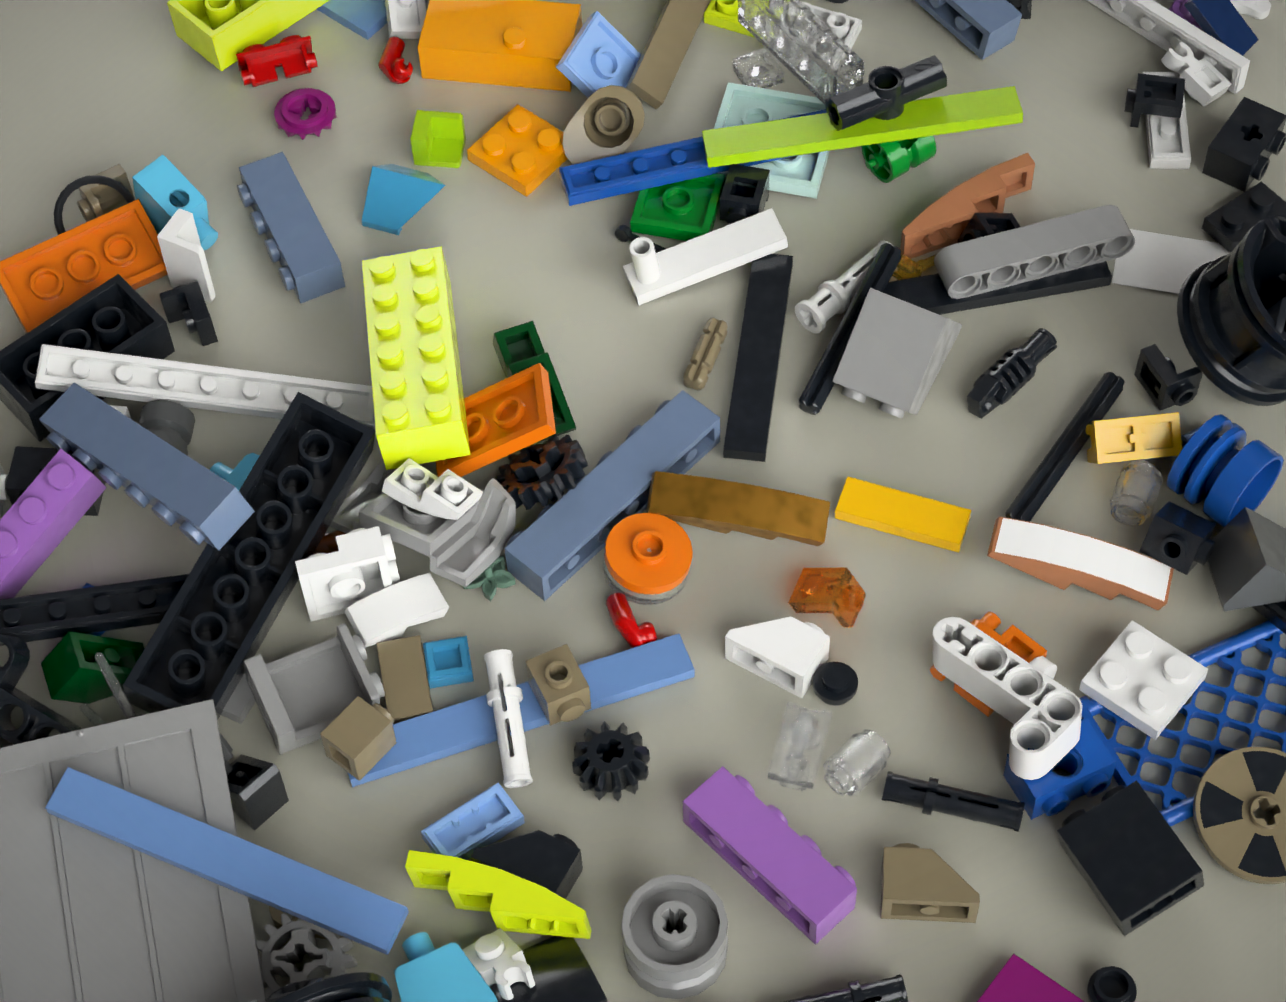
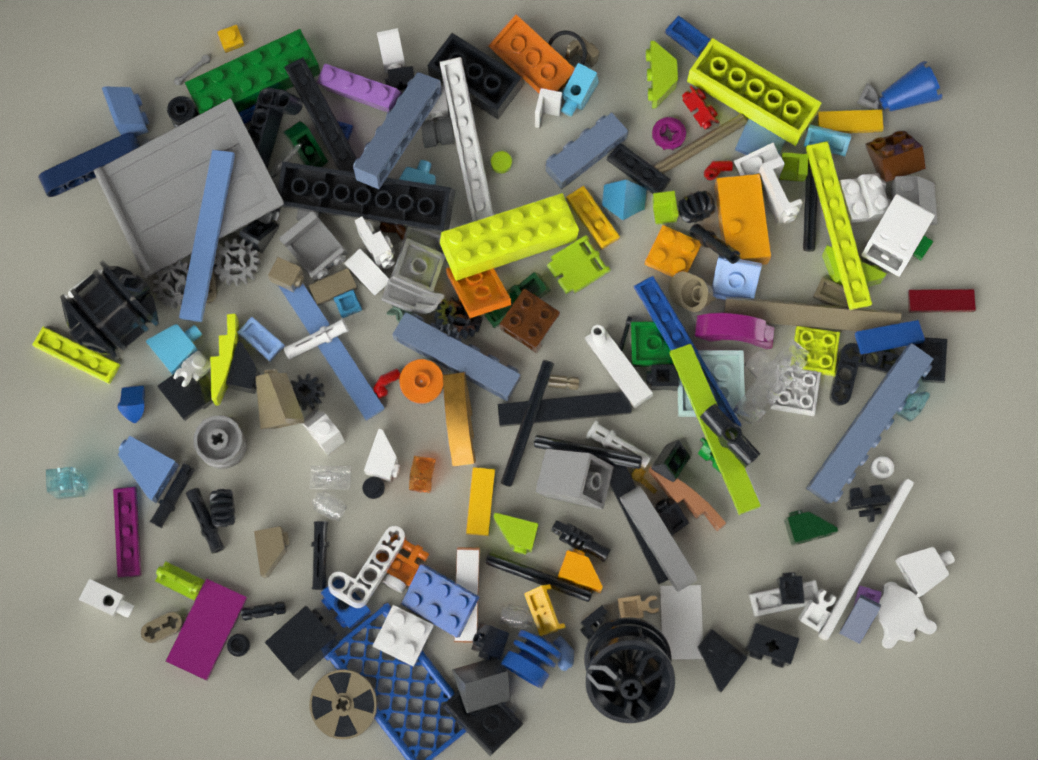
camera: 75 degrees right, 20 degrees up
black bracket [159,281,218,346] -> none
white slope [382,458,483,520] -> none
dark tan brick [525,644,591,726] -> none
medium lavender brick [683,766,857,945] -> none
none -> black gear [210,489,236,527]
none -> light grey gear [213,239,261,287]
none -> black axle [241,601,286,621]
none -> dark tan slope [256,369,304,429]
none -> white slope [302,408,345,456]
none -> plate [401,564,479,638]
none -> lime tile [491,151,512,174]
none -> lime slope [494,513,538,555]
none -> reddish brown bracket [500,289,560,354]
none -> black axle [501,360,554,487]
none -> lime plate [547,235,611,294]
none -> light orange slope [558,549,603,593]
none -> yellow tile [566,185,620,250]
none -> black tile [607,143,671,194]
none -> tan plate [617,595,659,619]
none -> lime slope [645,41,678,109]
none -> black slope [651,440,691,482]
none -> dark tan axle [654,114,747,174]
none -> blue plate [665,15,711,58]
none -> black gear [678,190,716,223]
none -> black pin [690,224,740,264]
none -> magenta arch [695,313,775,350]
none -> dark green slope [784,510,838,546]

